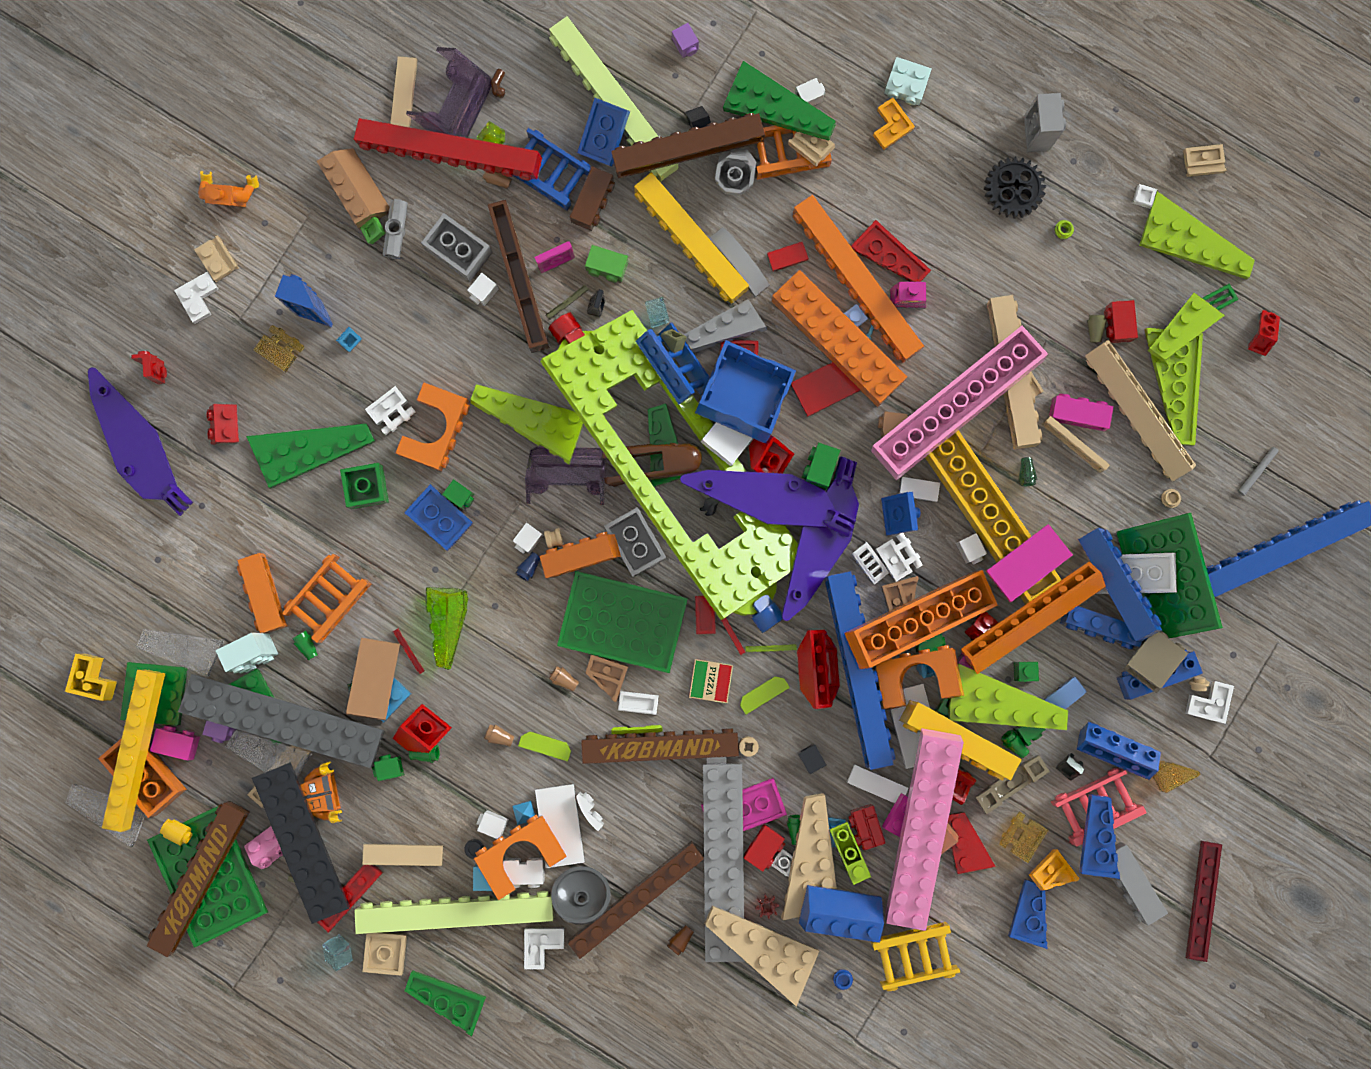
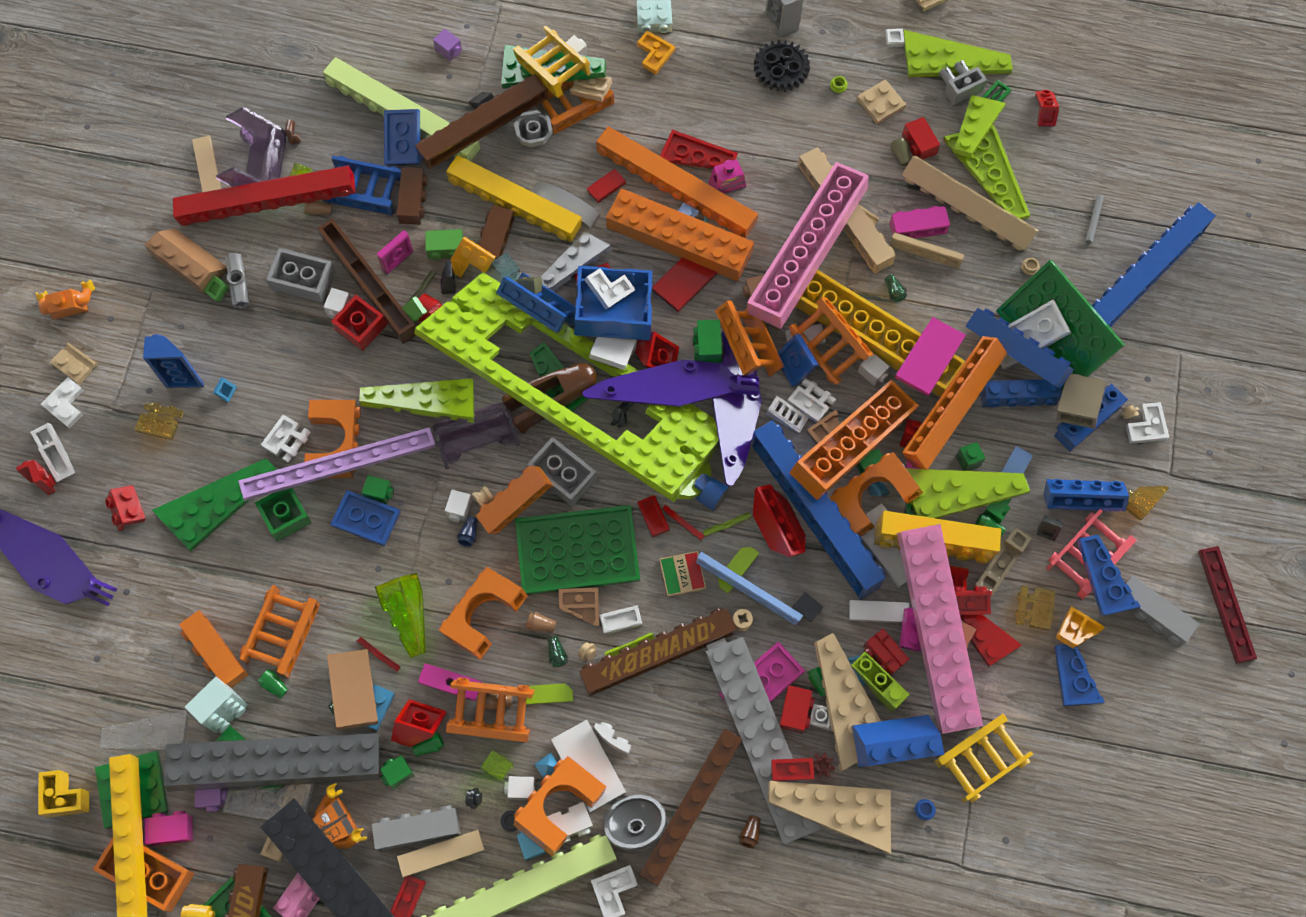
camera: 20 degrees left, 15 degrees down
none -> white slope [30,423,75,482]
none -> lavender plate [239,427,435,501]
none -> red brick [331,294,387,351]
none -> light grey brick [372,805,461,851]
none -> bright green tile [402,297,427,323]
none -> dark pink tile [418,663,482,702]
none -> orange arch [439,567,528,660]
none -> orange fence [446,678,535,742]
none -> light orange plate [450,236,496,278]
none -> black plate [465,788,482,809]
none -> reddish brown brick [477,205,515,266]
none -> clear neon green panel [481,750,514,781]
none -> yellow fence [513,26,591,98]
none -> clear green cone [547,636,568,667]
none -> tan plate [578,642,596,662]
none -> white plate [584,268,635,310]
none -> light blue tile [696,552,803,625]
none -> orange fence [715,301,784,376]
none -> red plate [771,758,814,781]
none -> orange fence [788,297,874,385]
none -> tan plate [857,79,906,125]
none -> light grey brick [939,60,987,106]
none -> red bracket [954,586,992,615]

